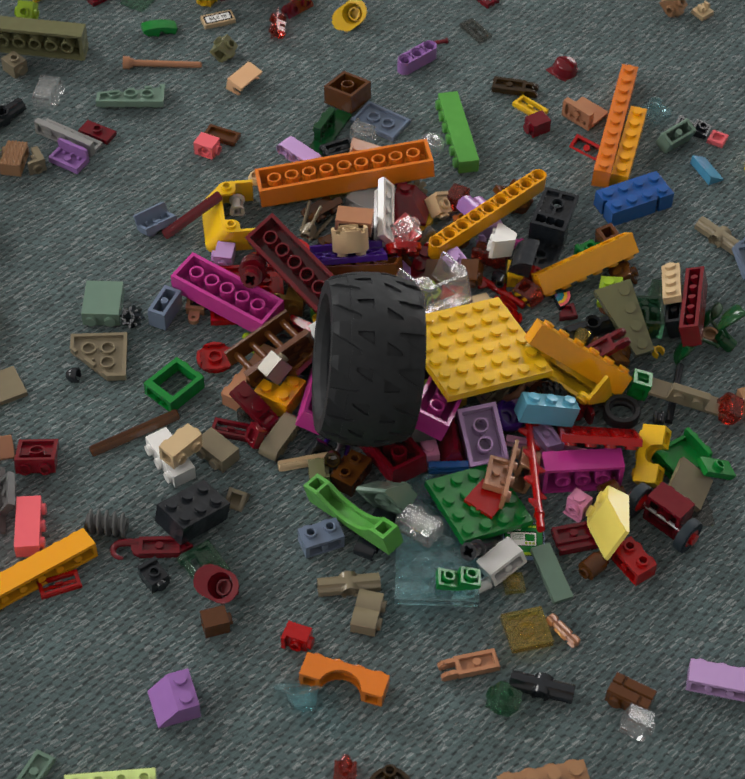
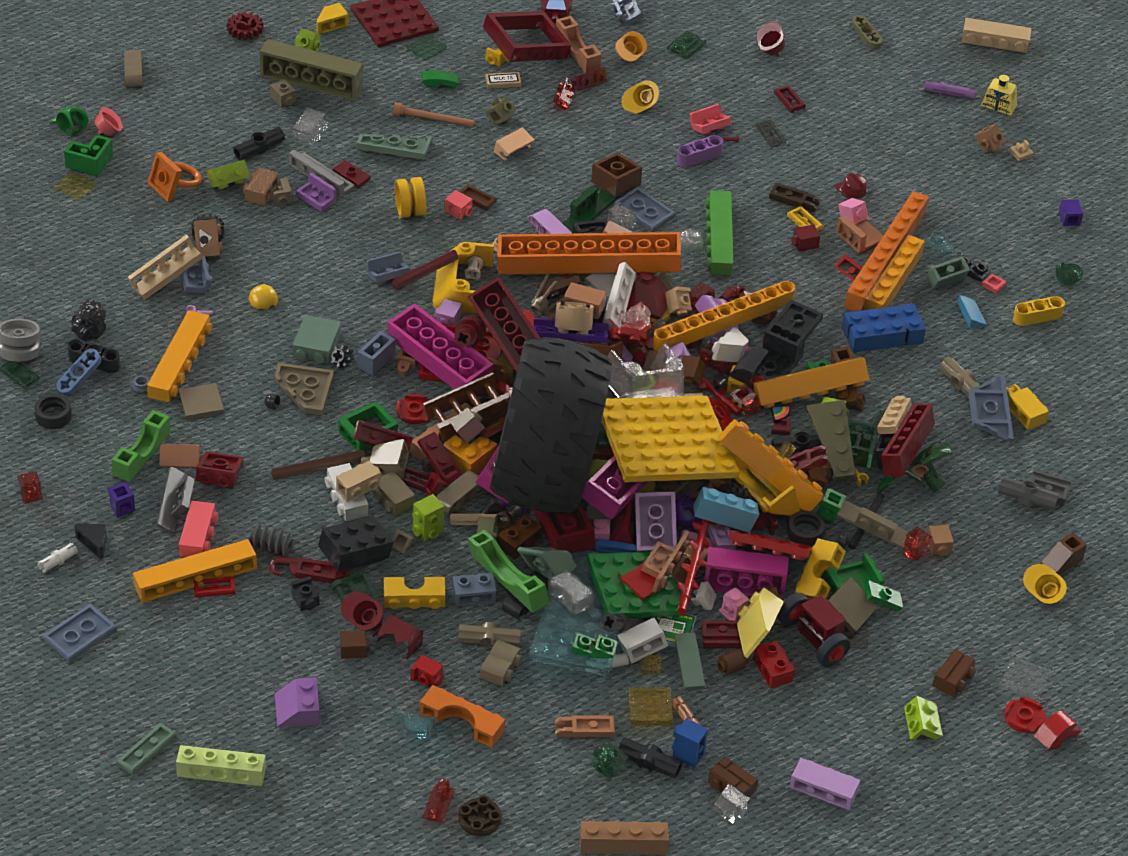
camera: 10 degrees right, 5 degrees down
none -> yellow hair [249,284,278,310]
none -> dark red tile [353,420,413,451]
none -> torso [361,439,409,479]
none -> dark red piece [372,615,423,660]
none -> yellow arch [384,577,445,609]
none -> yellow wheel [394,177,426,218]
none -> lime brick [412,494,444,541]
none -> blue brick [672,718,708,768]
none -> coral bracket [690,104,732,134]
none -> white tile [691,582,716,610]
none -> dark red arm [719,286,746,302]
none -> bright pink brick [838,198,868,224]

